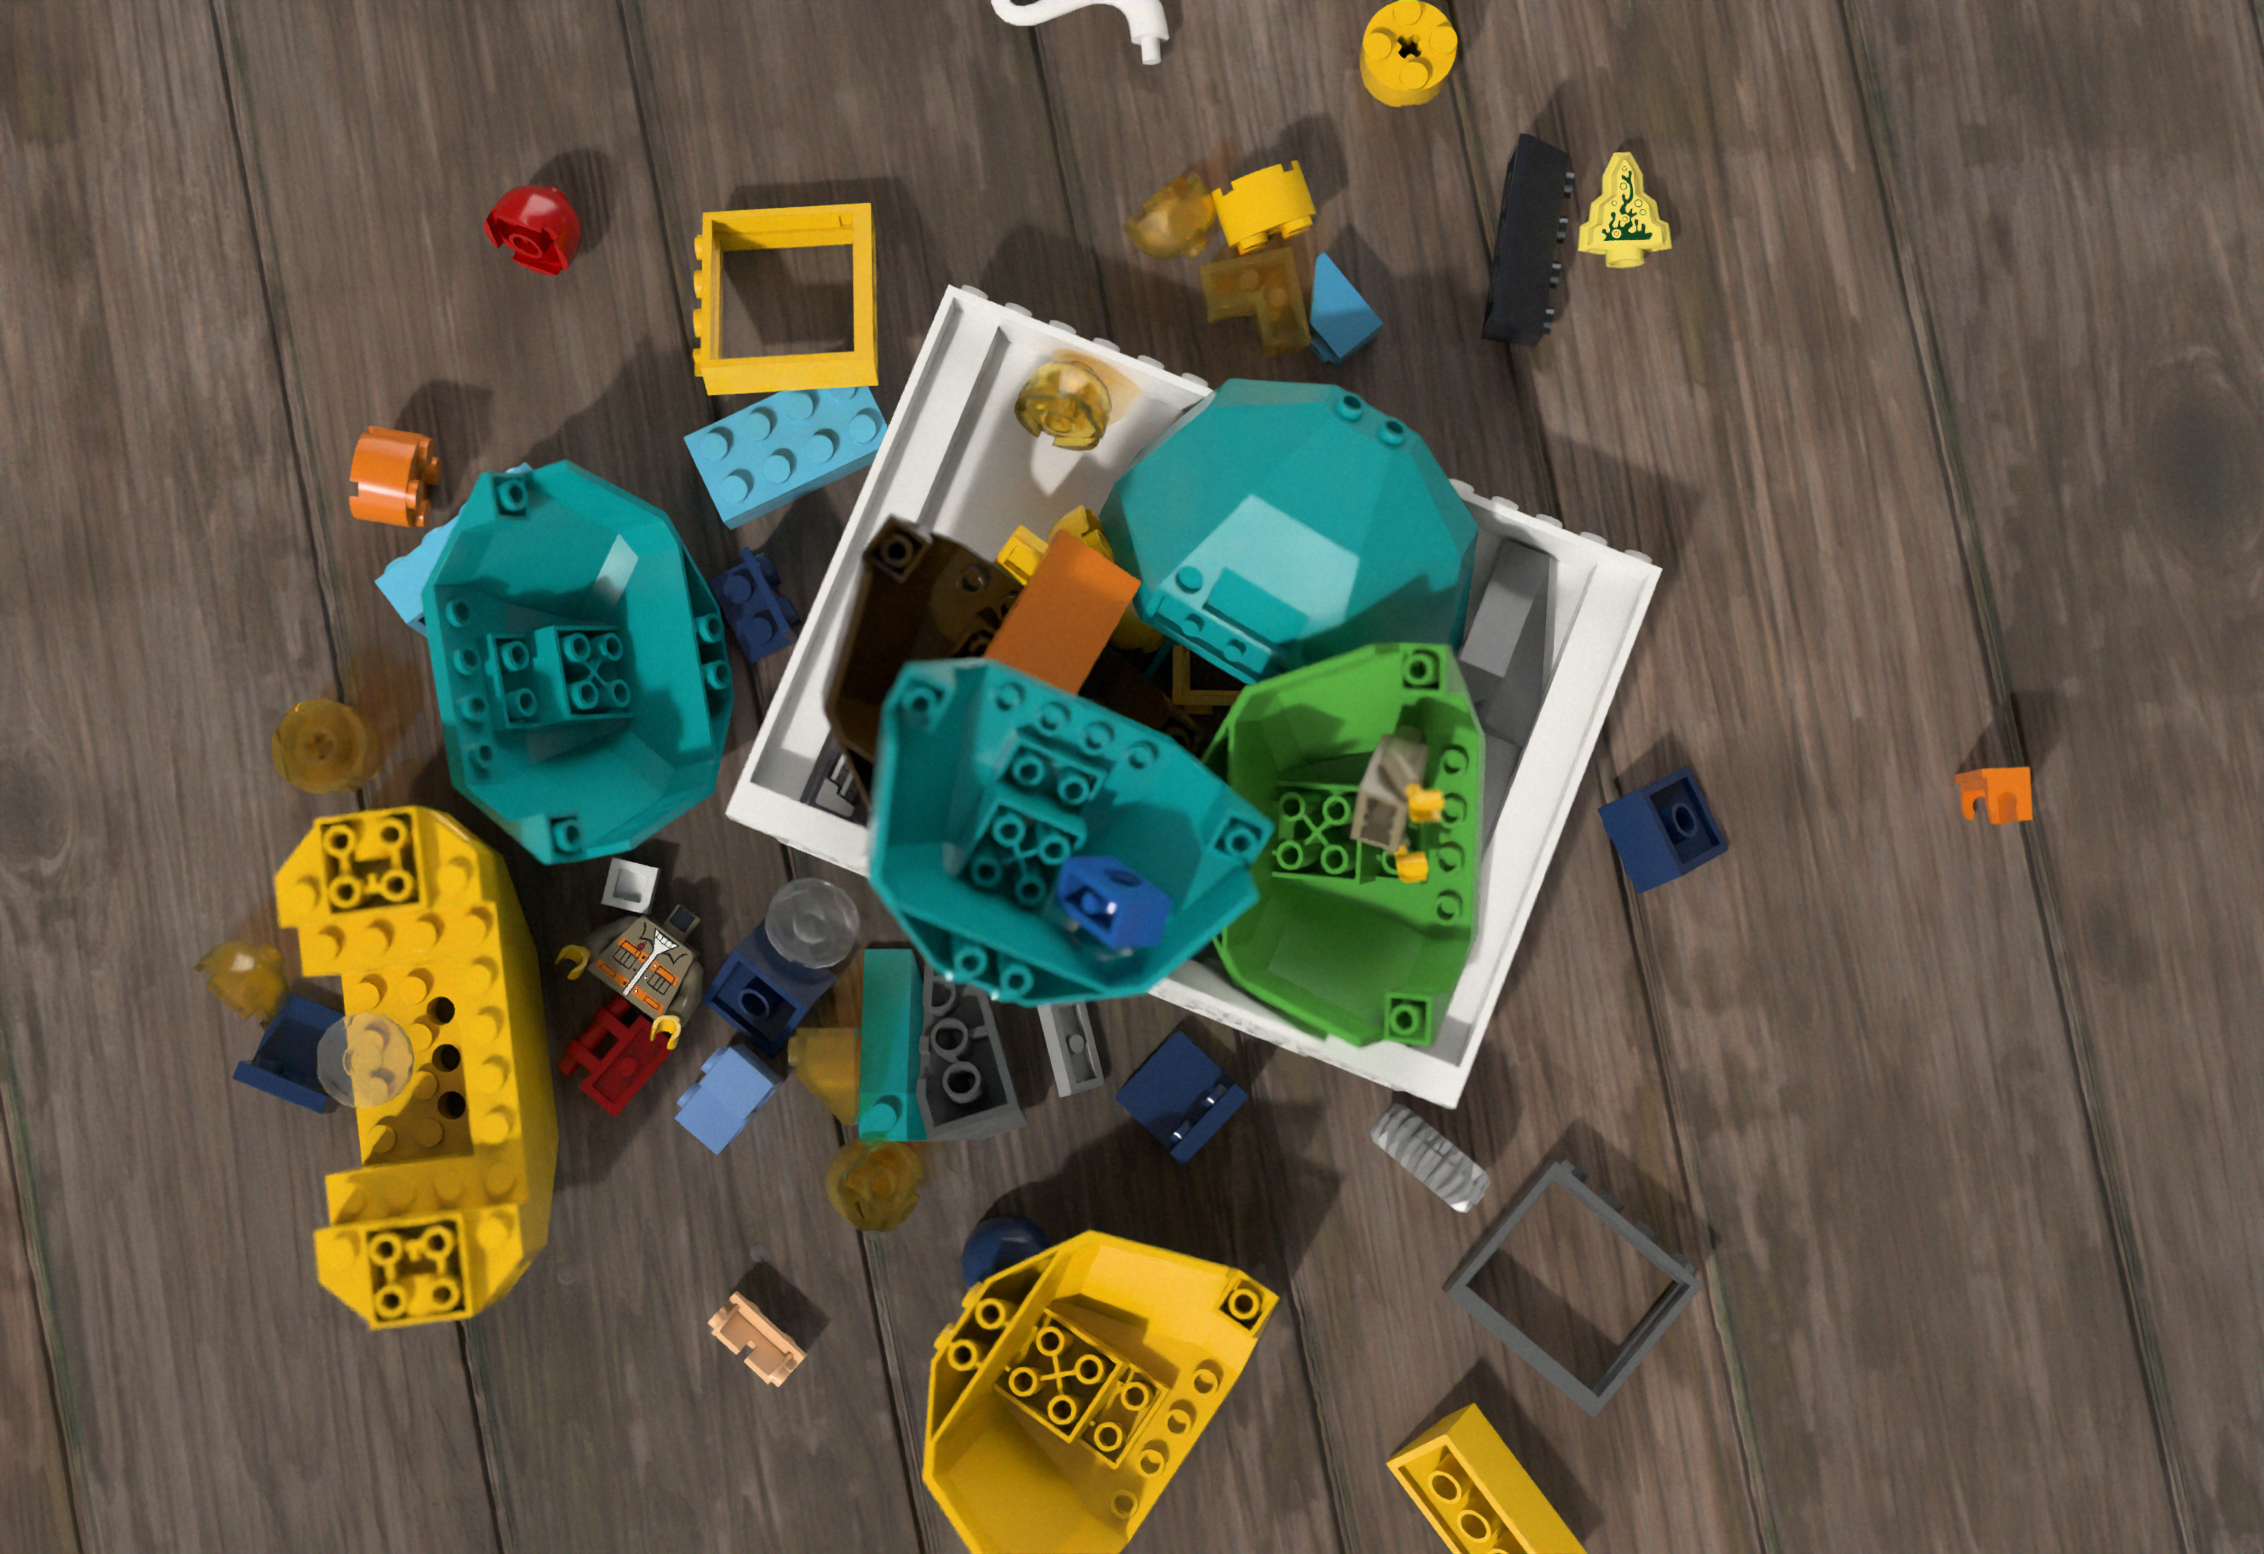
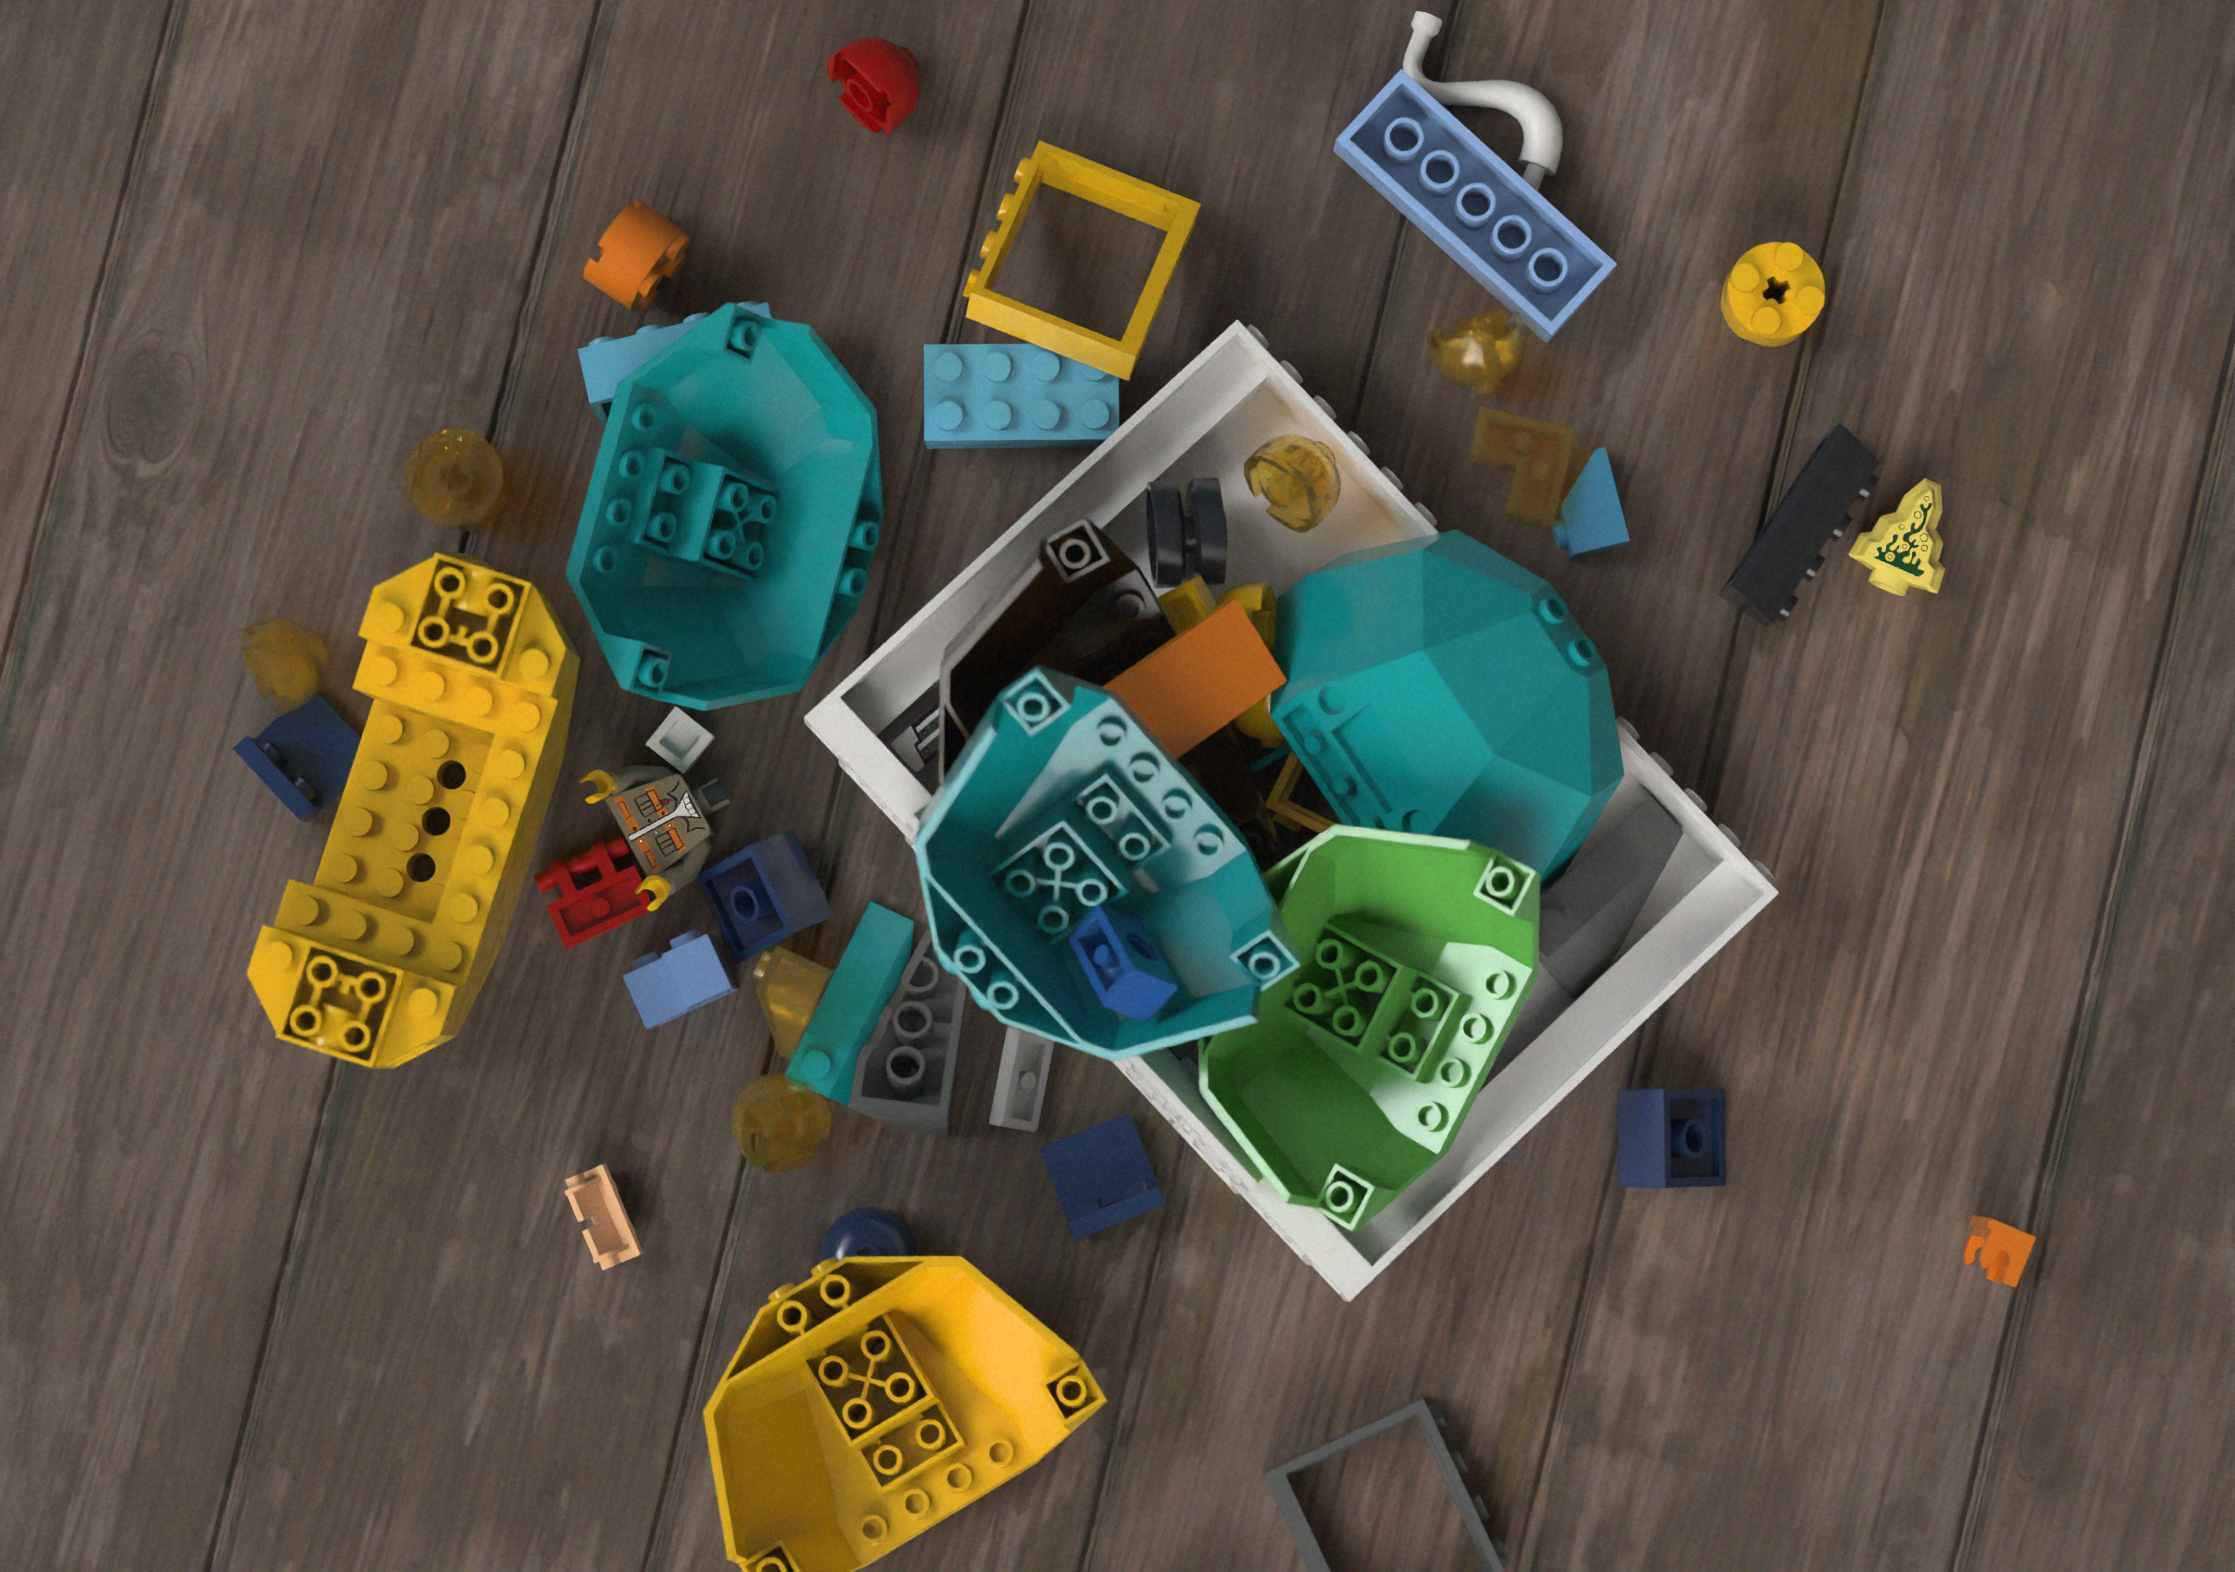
camera: 25 degrees right, 0 degrees up
clear tile [316,1012,415,1109] -> none
dark blue bracket [707,546,803,665] -> none
clear tile [765,877,861,969] -> none
yellow brick [1210,160,1317,255] -> none
dark tan torso [1350,726,1444,883] -> none
light grey gear [1370,1103,1491,1213] -> none
none -> black wheel [1146,478,1227,589]
none -> light blue brick [1333,69,1617,344]

